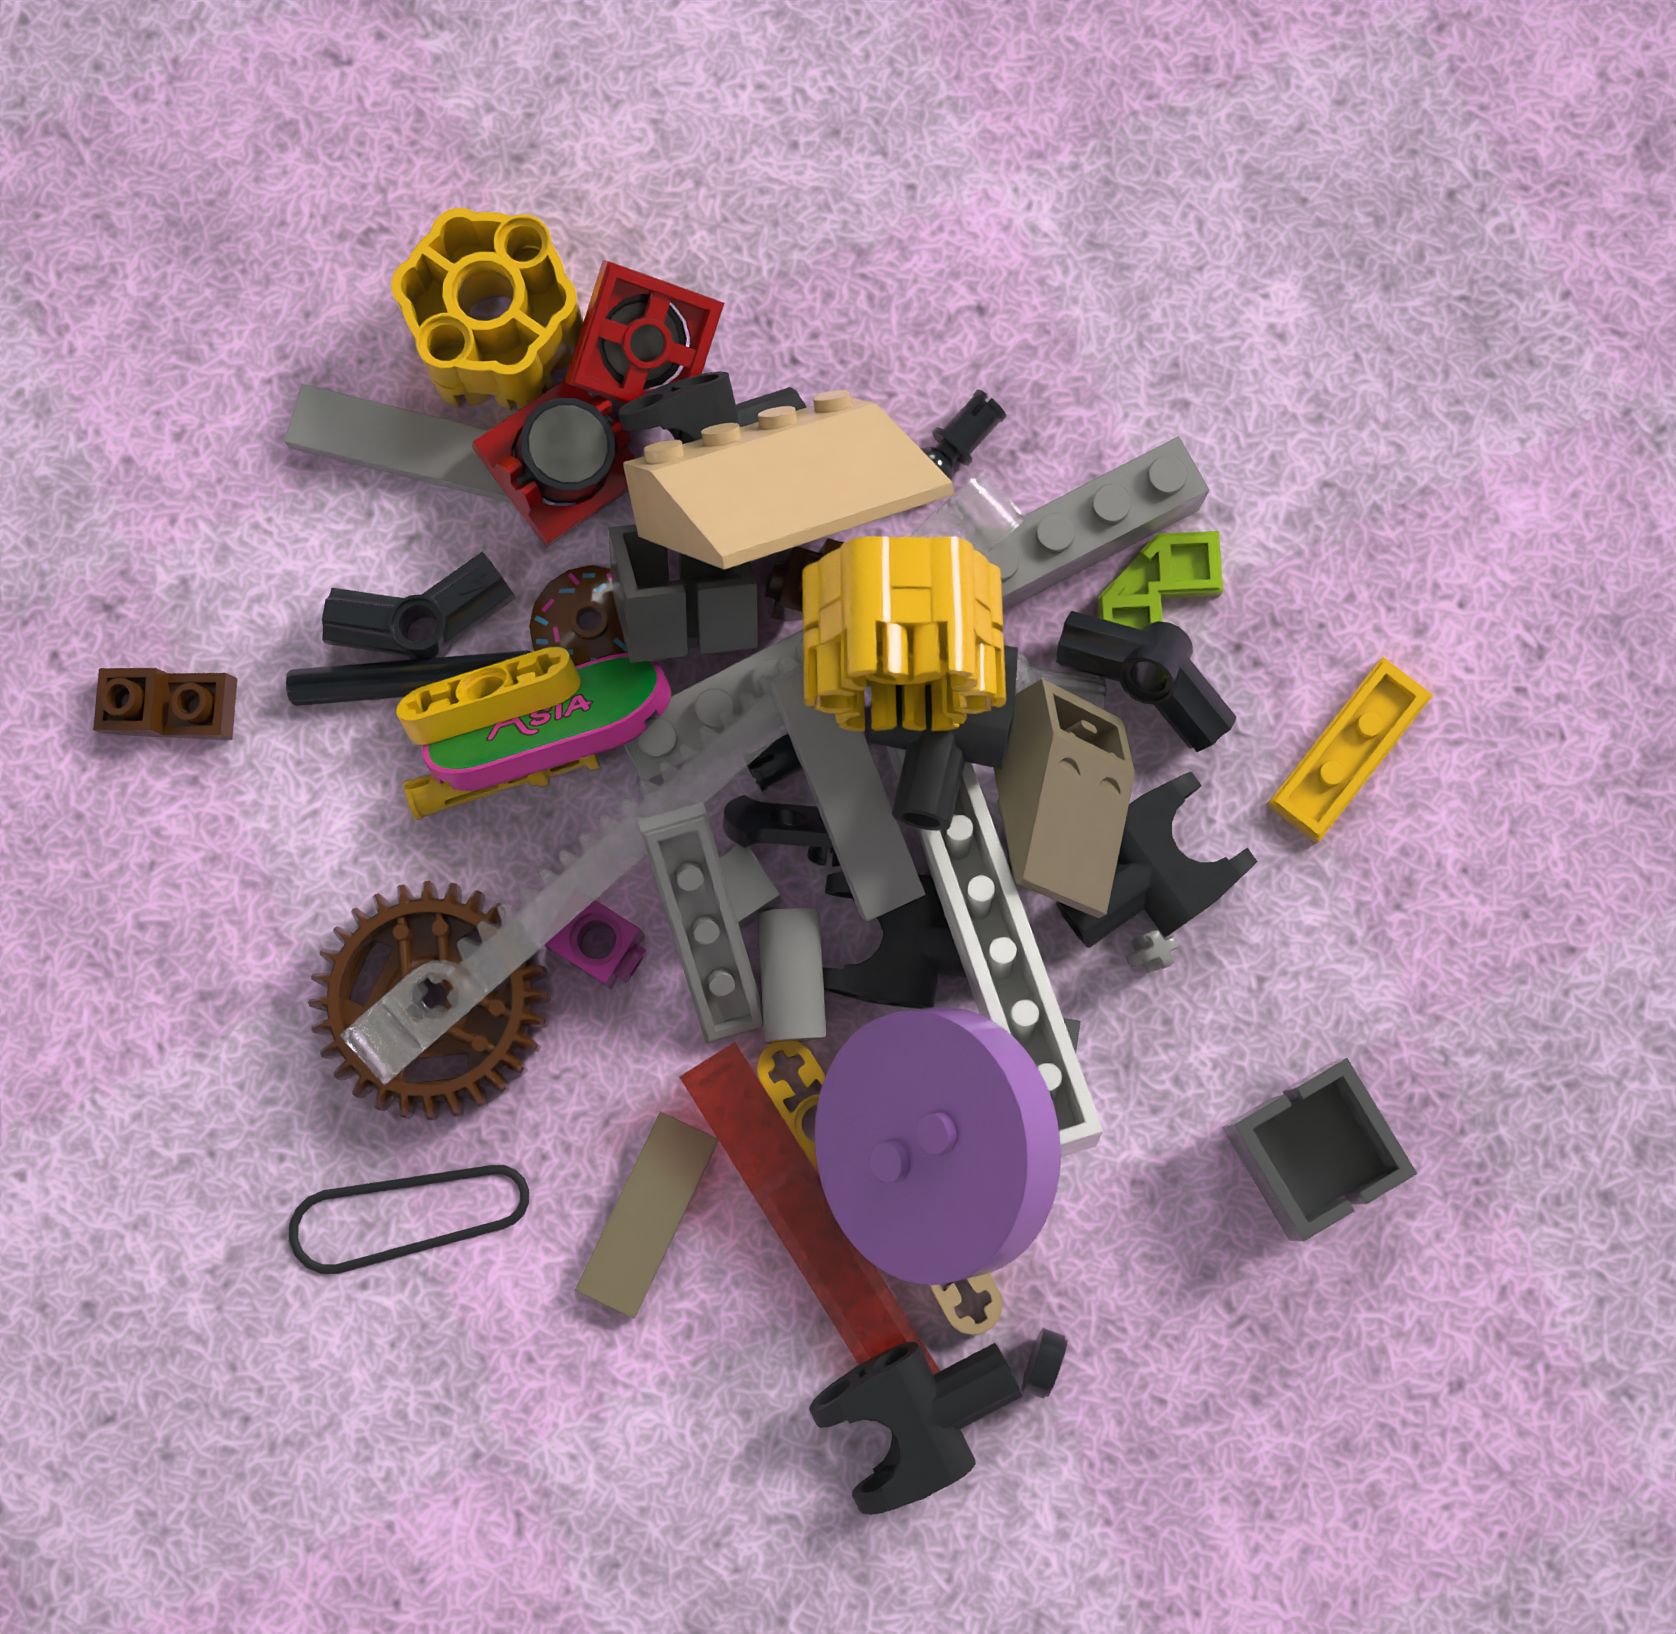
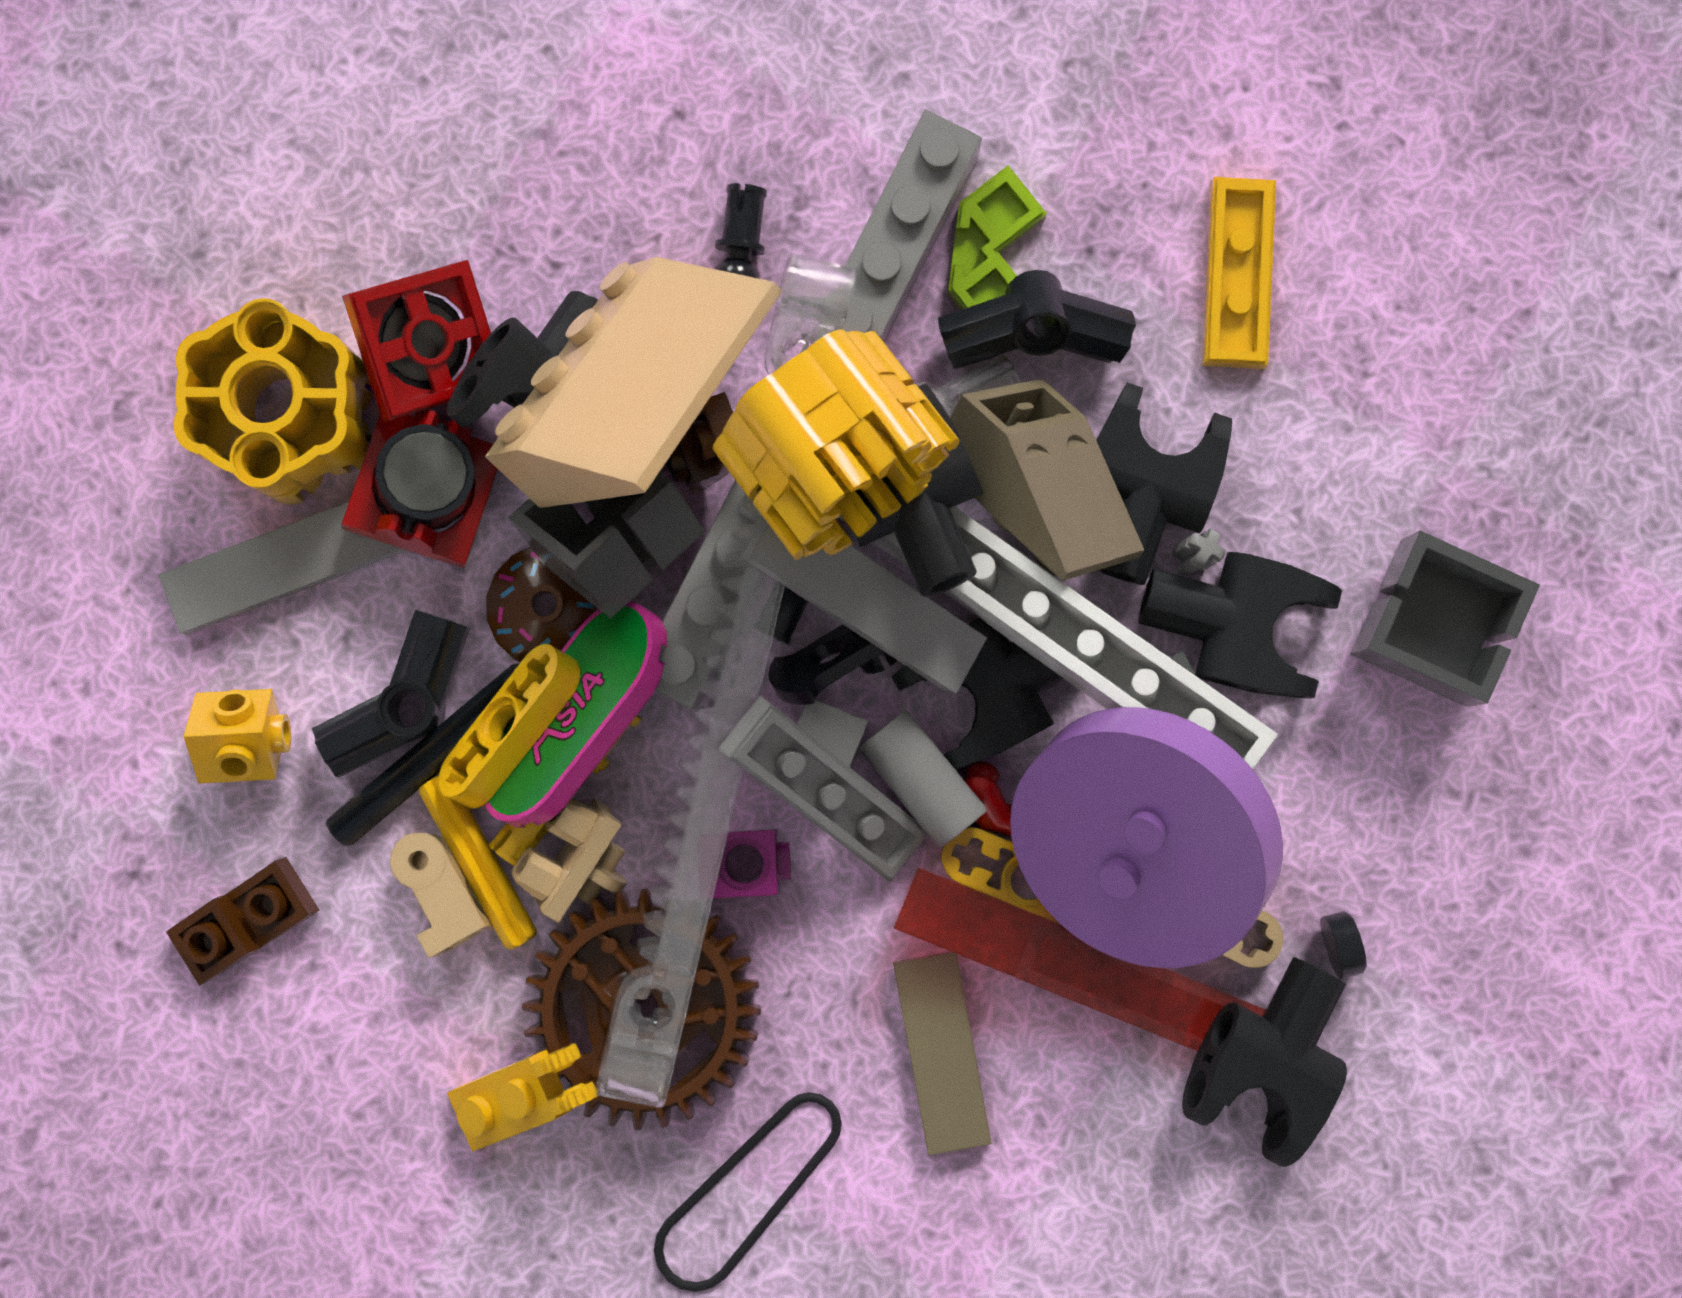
camera: 30 degrees left, 5 degrees up
none -> yellow brick [183,689,292,784]
none -> tan leg [390,832,492,958]
none -> yellow axle [419,776,537,950]
none -> yellow hinge [446,1043,598,1152]
none -> tan hips [512,798,628,923]
none -> red arm [963,761,1012,837]
none -> black connector [1138,552,1342,699]

